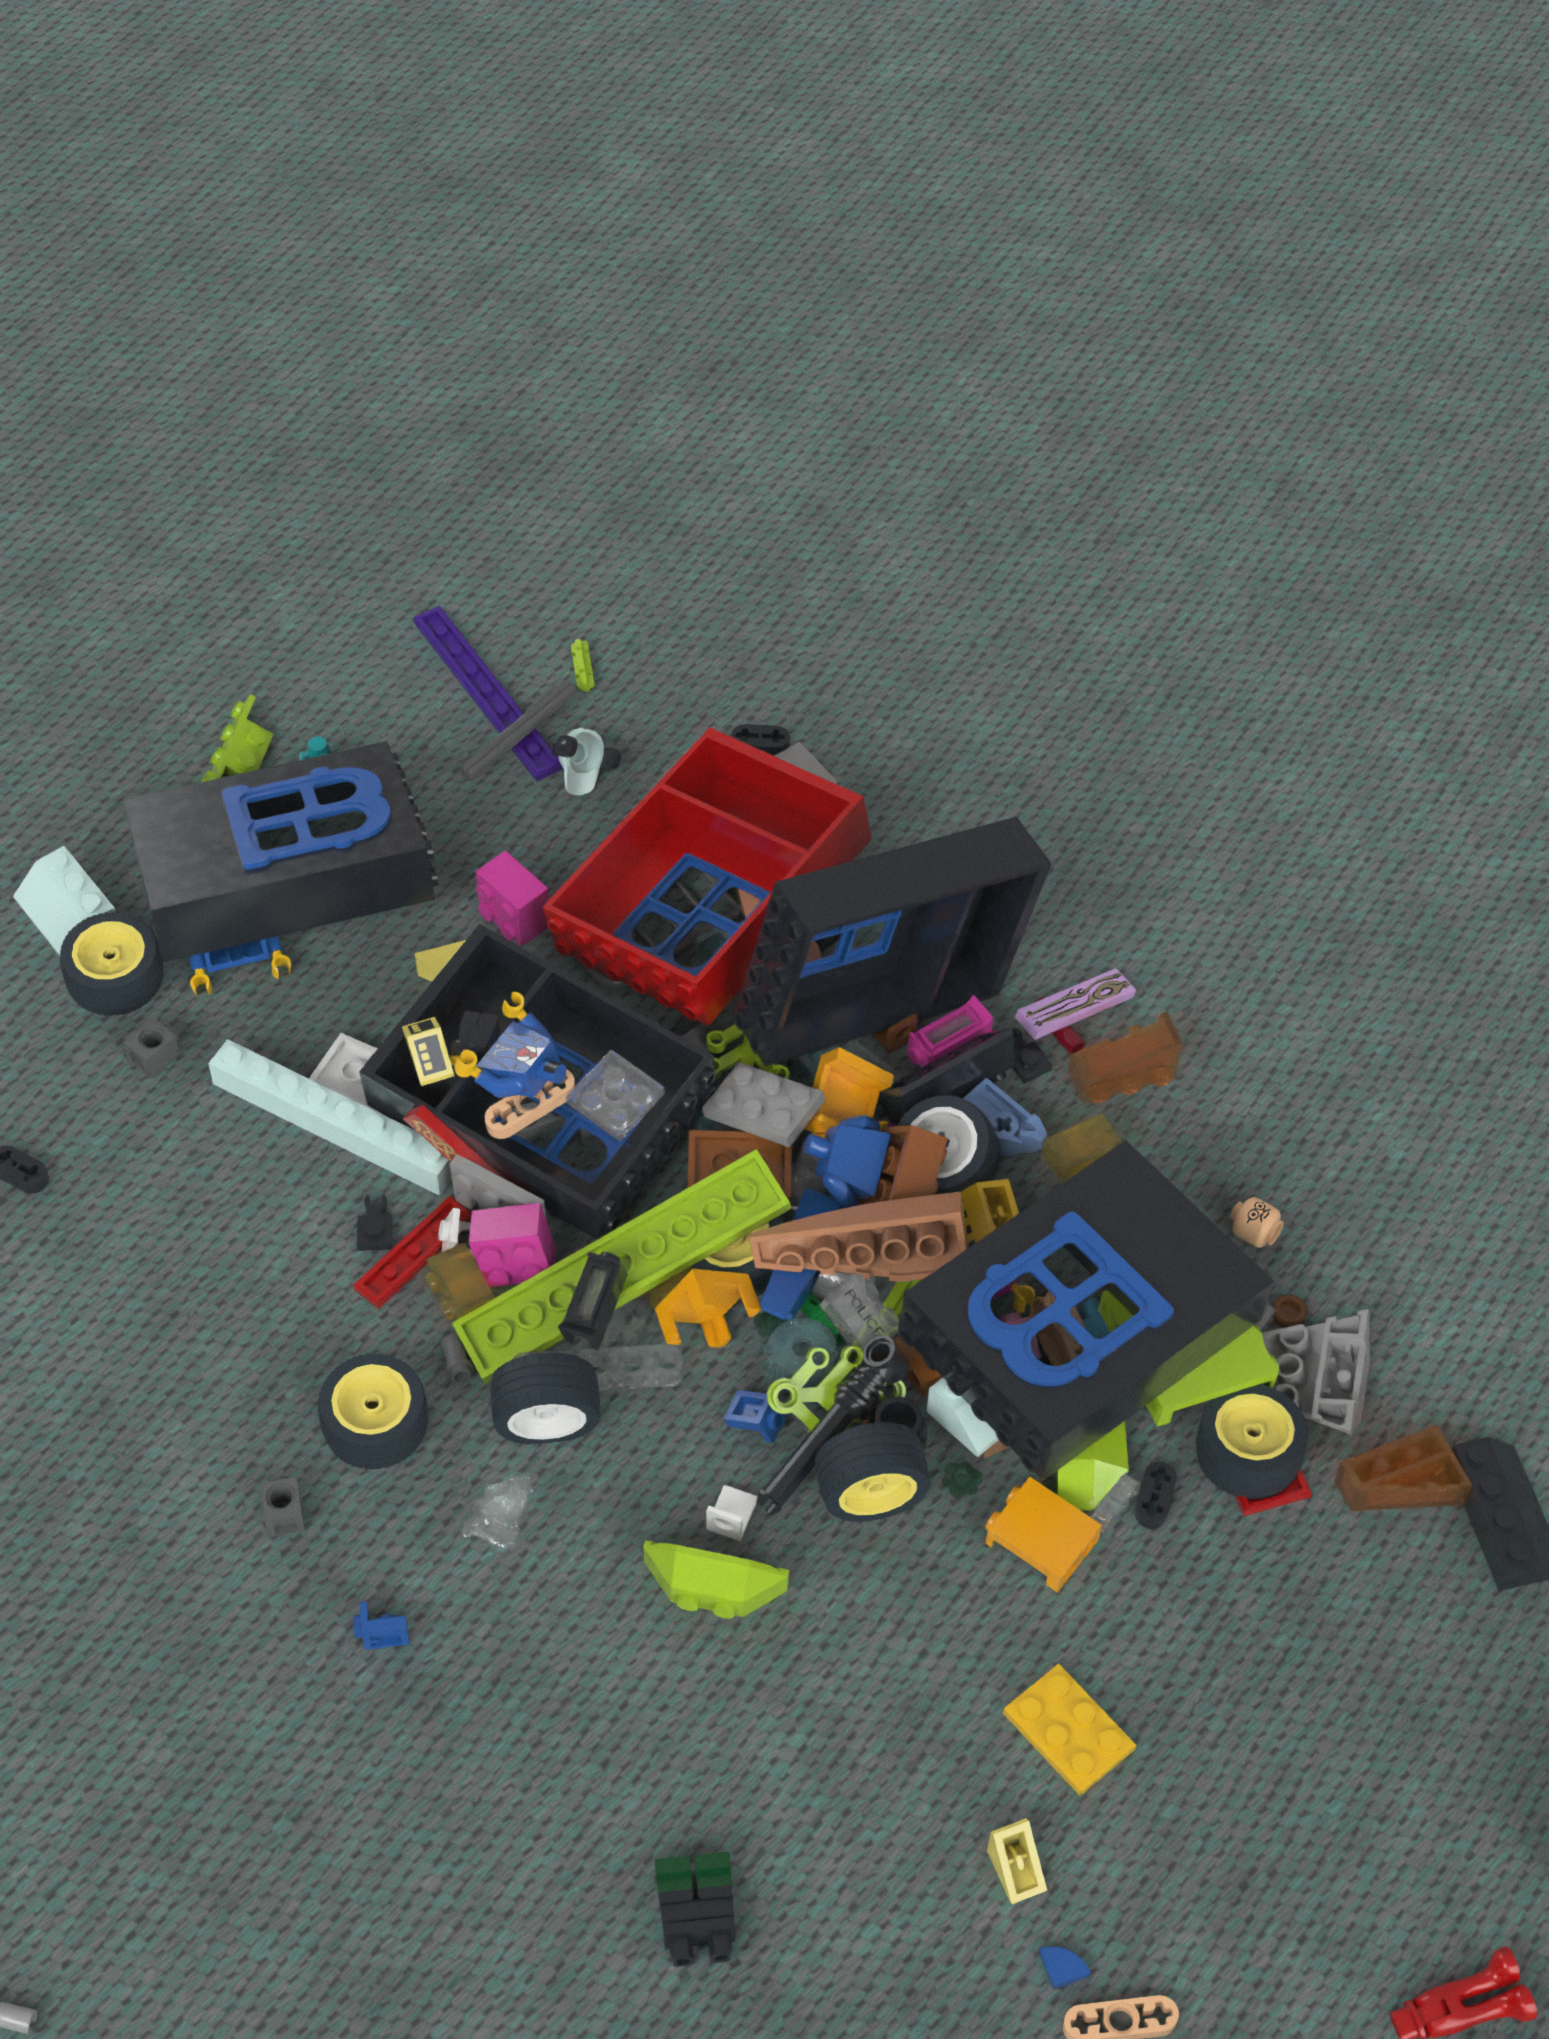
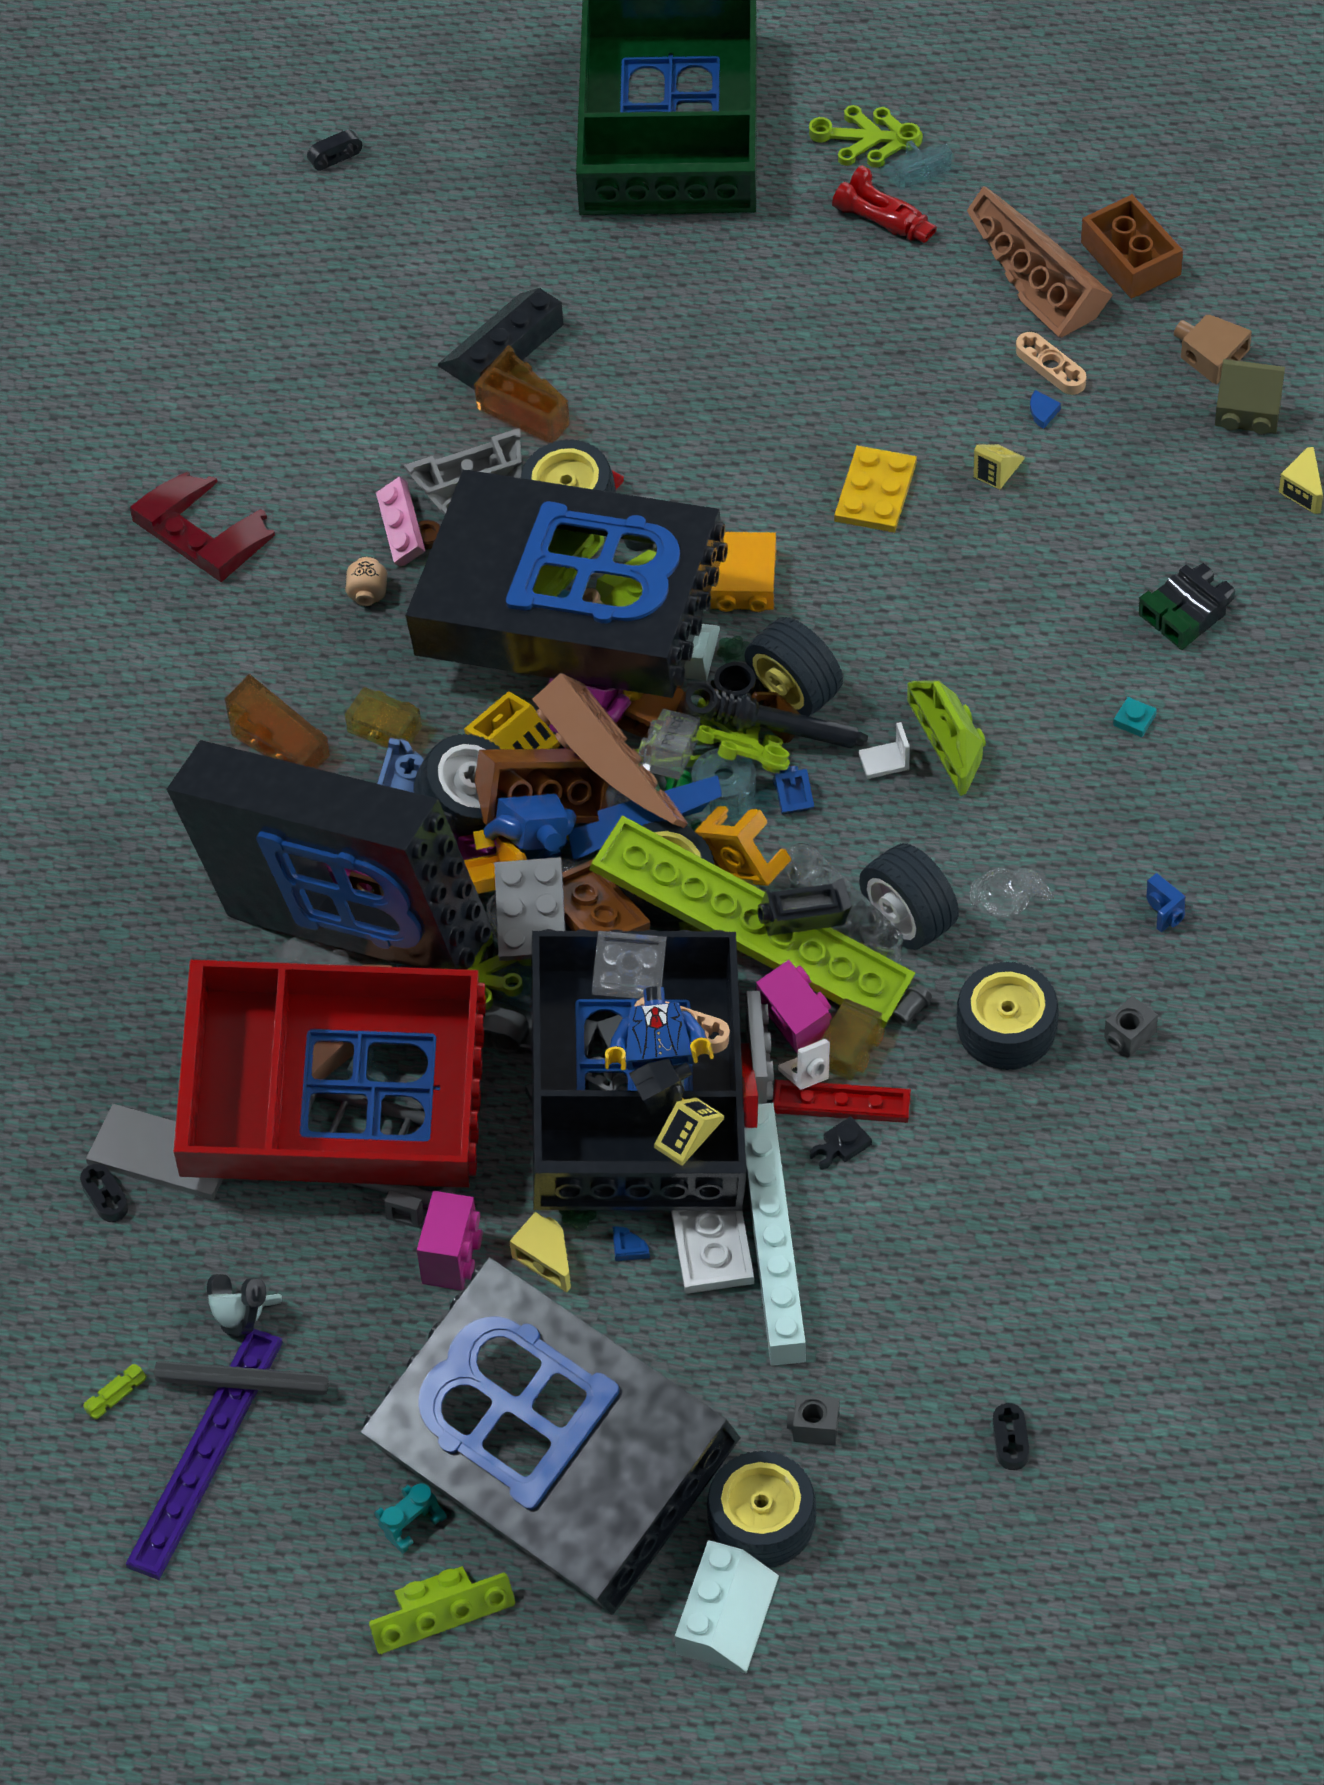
camera: 120 degrees left, 0 degrees up
none -> dark red wedge [130,472,275,582]
none -> bright pink plate [376,476,425,566]
none -> teal plate [1113,697,1157,738]

